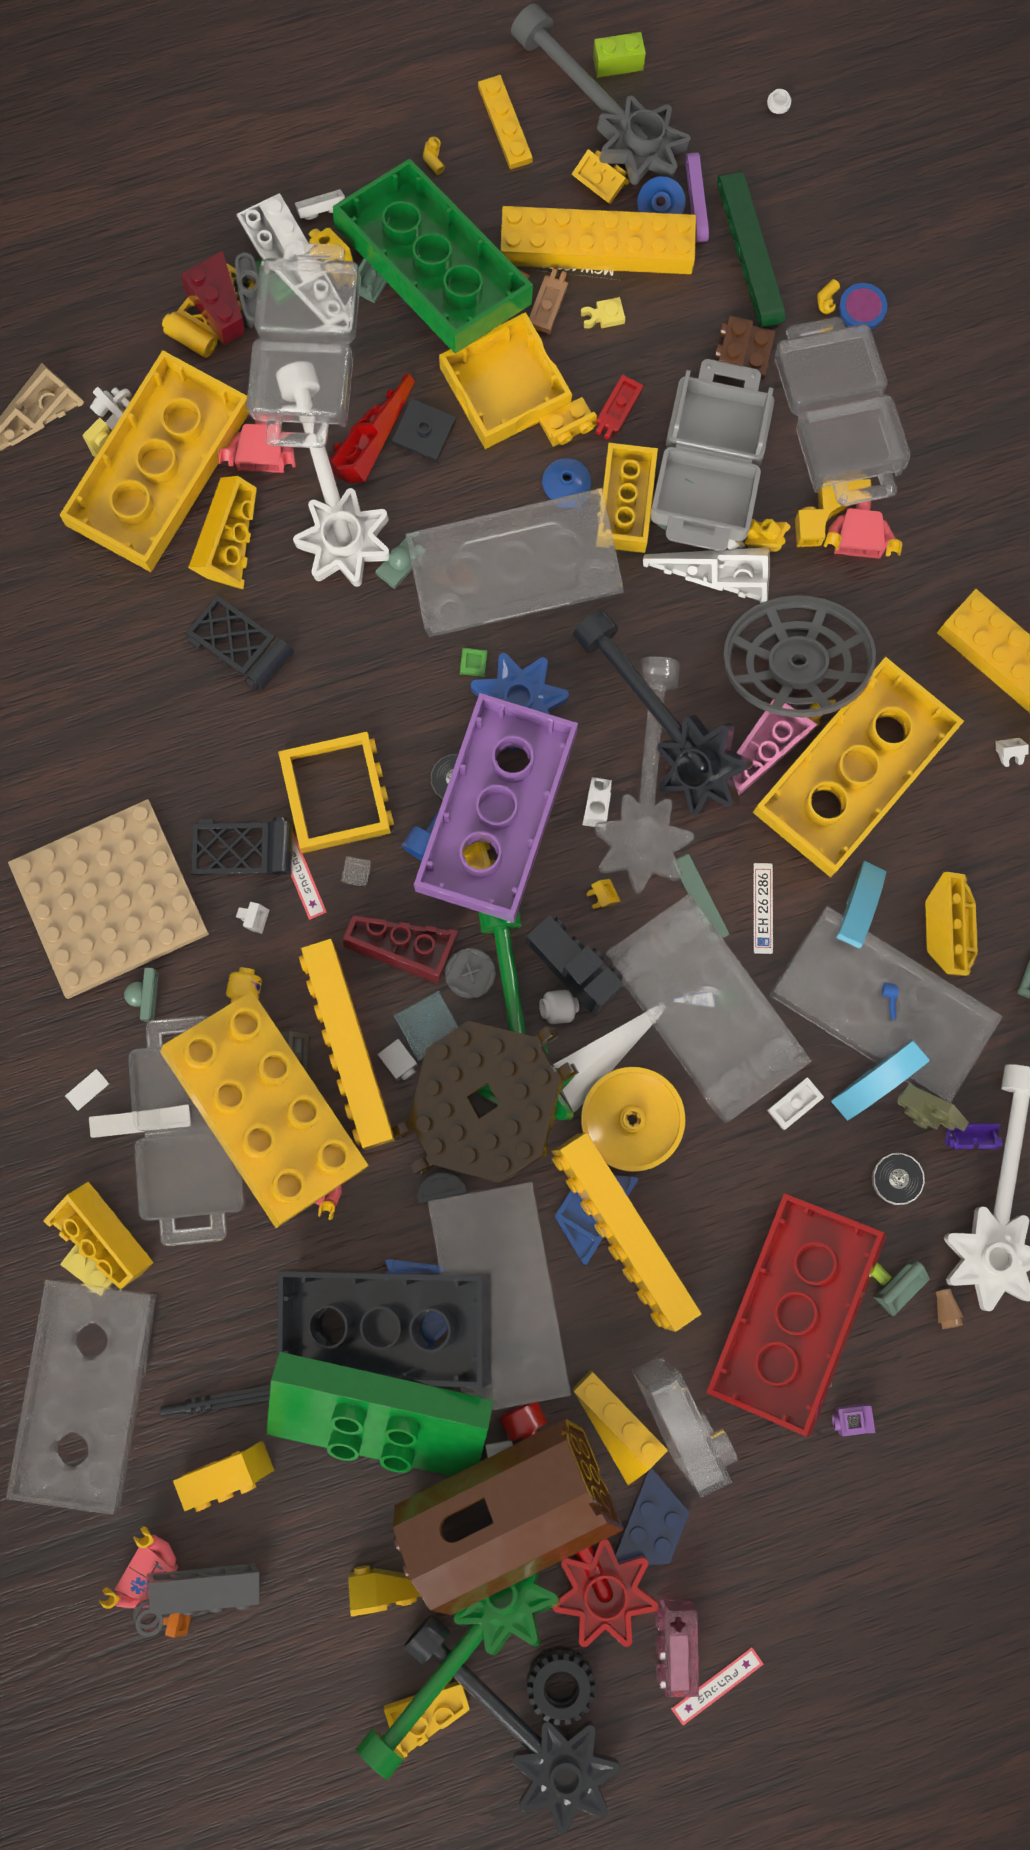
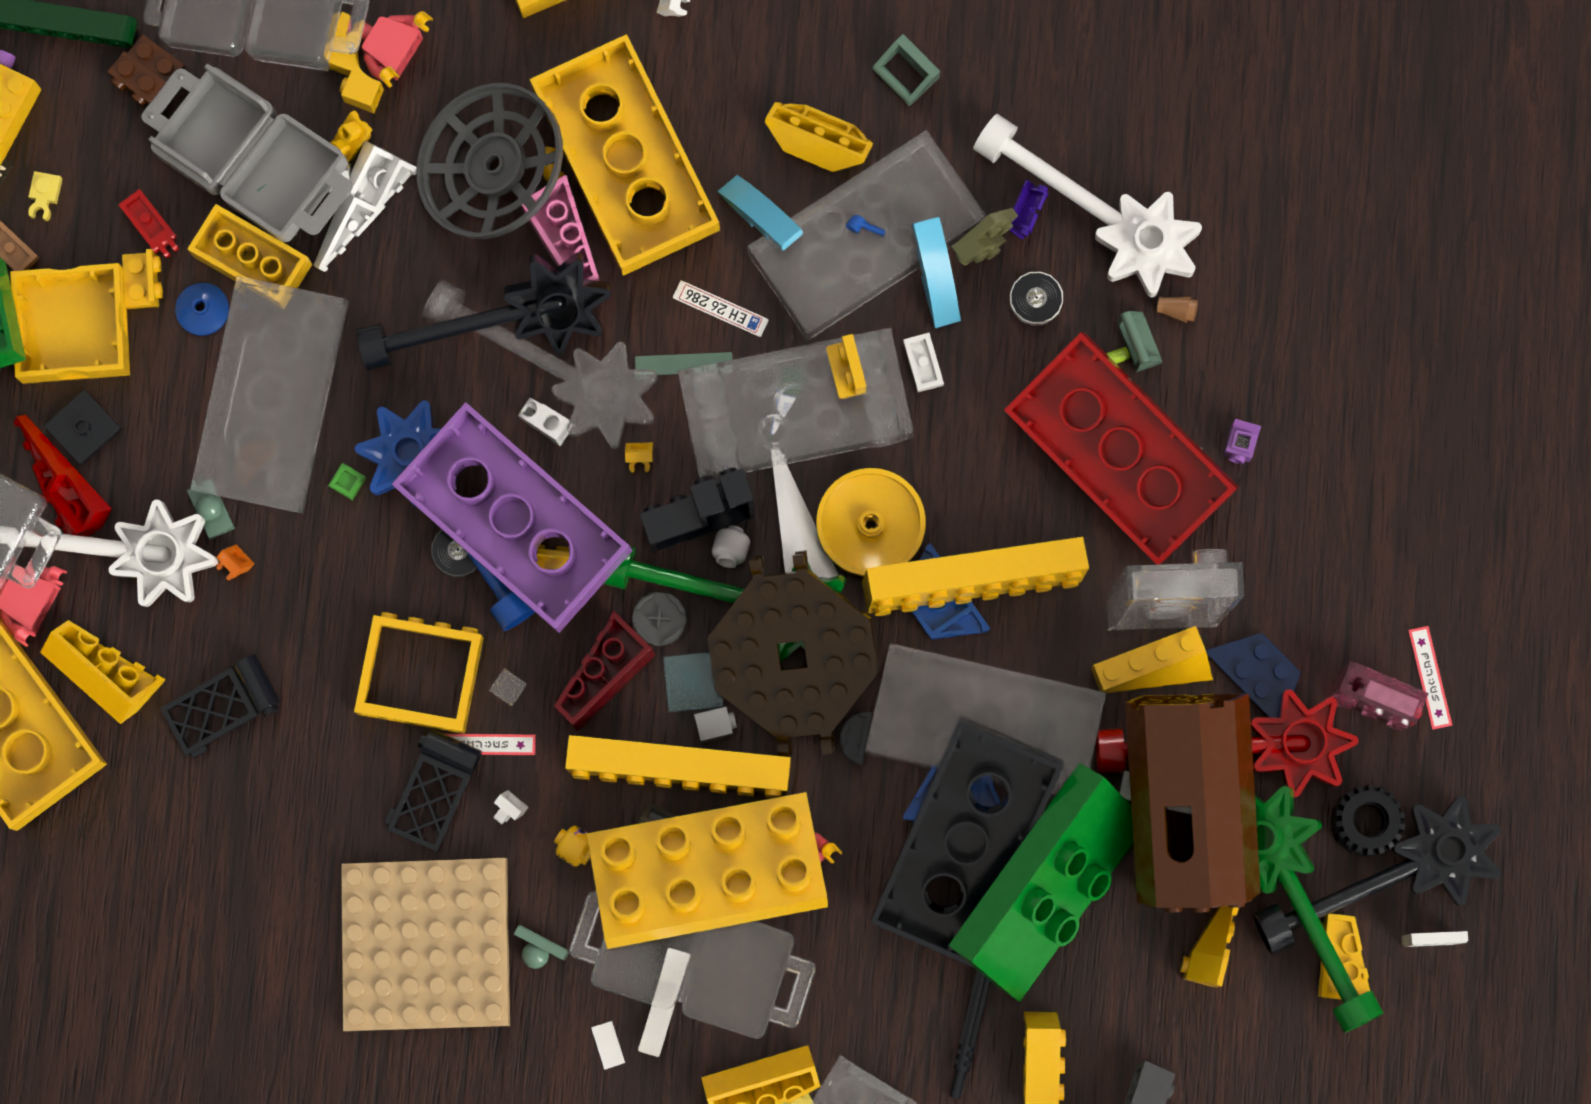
camera: 60 degrees left, 0 degrees up
none -> orange tile [216,544,255,580]
none -> yellow bracket [826,334,867,399]
none -> white tile [1402,931,1468,947]

